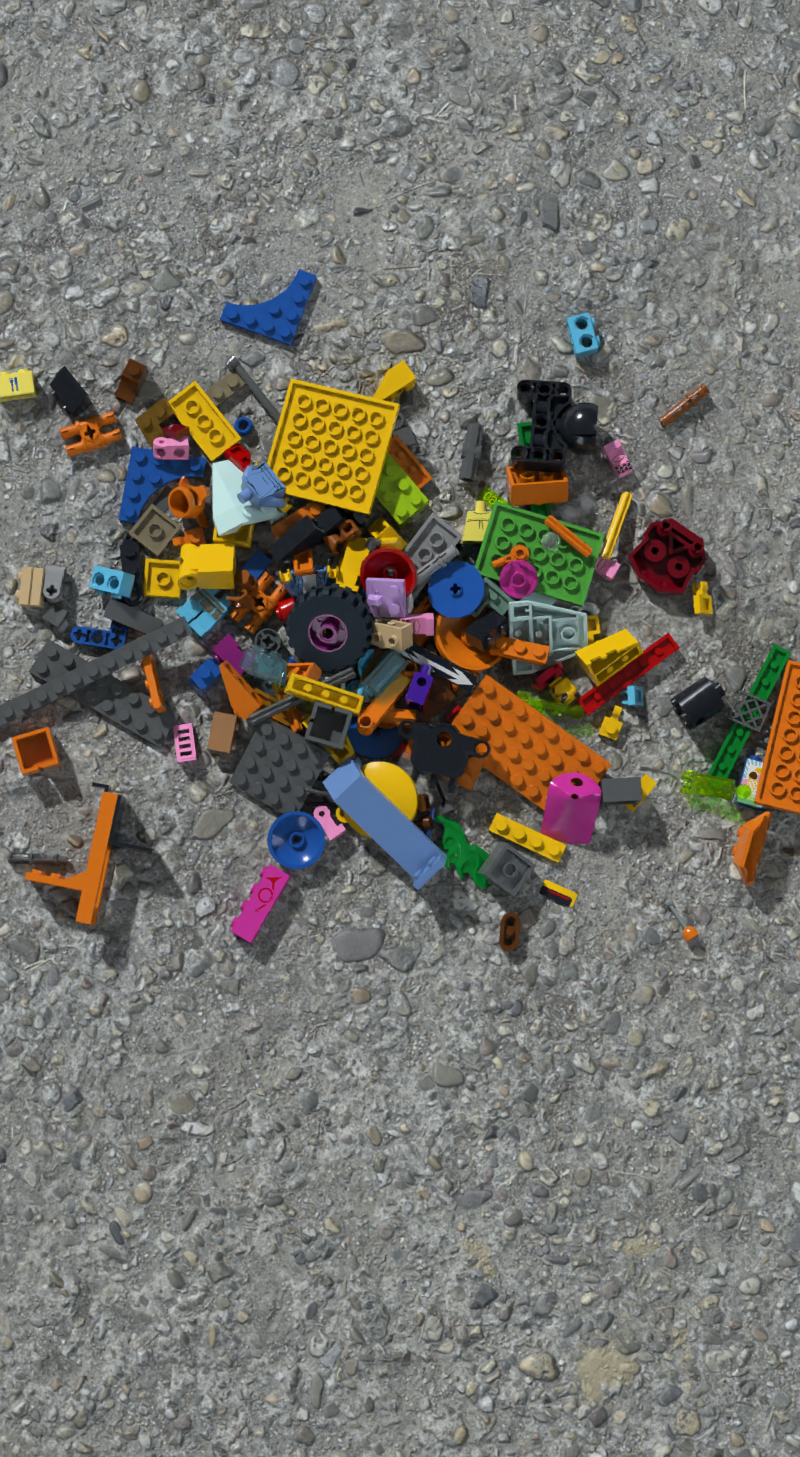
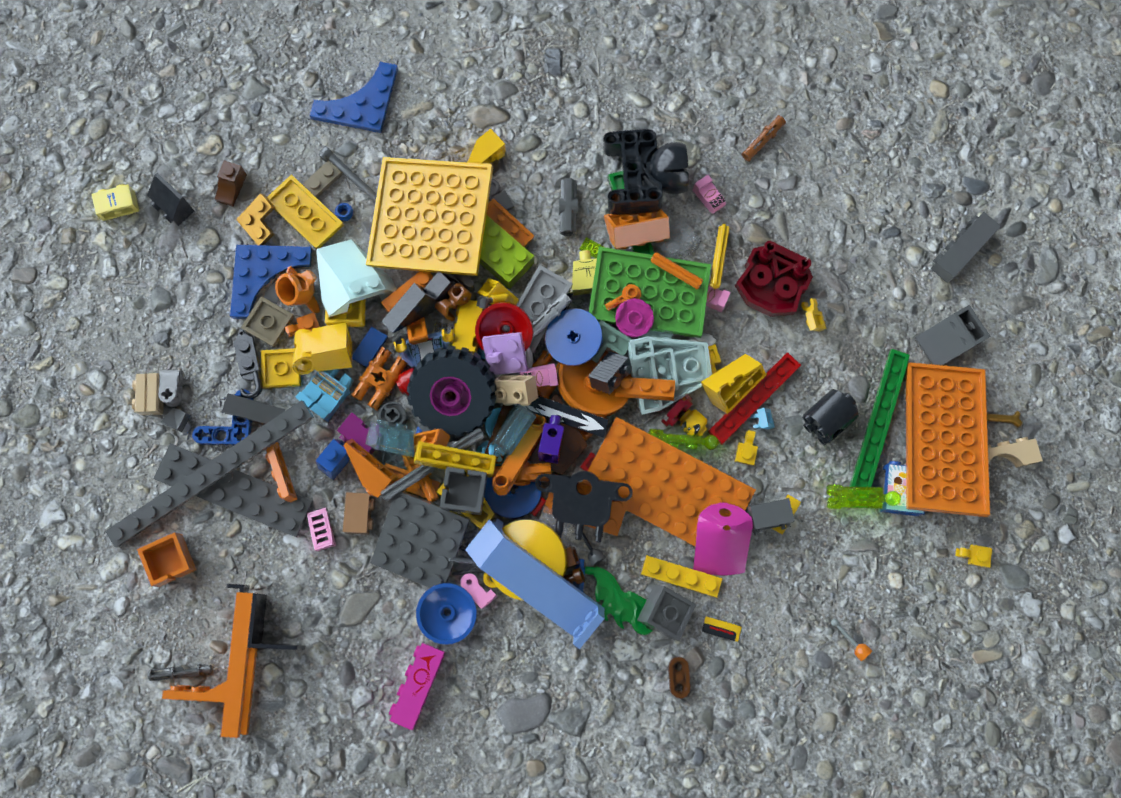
camera: 15 degrees left, 5 degrees down
orange pin [59,411,123,458] -> none
medium azure brick [89,565,135,599] -> none
bright pink leg [153,435,189,460] -> none
dark red tile [162,423,190,439] -> none
red tile [224,443,251,473] -> none
dark orange leg [226,570,257,609] -> none
medium blue torso [237,461,293,513] -> none
clear plate [541,532,561,551] -> none
medium azure brick [566,312,601,358] -> none
dark grey window [727,690,772,732] -> none
orange wedge [731,810,774,887] -> none

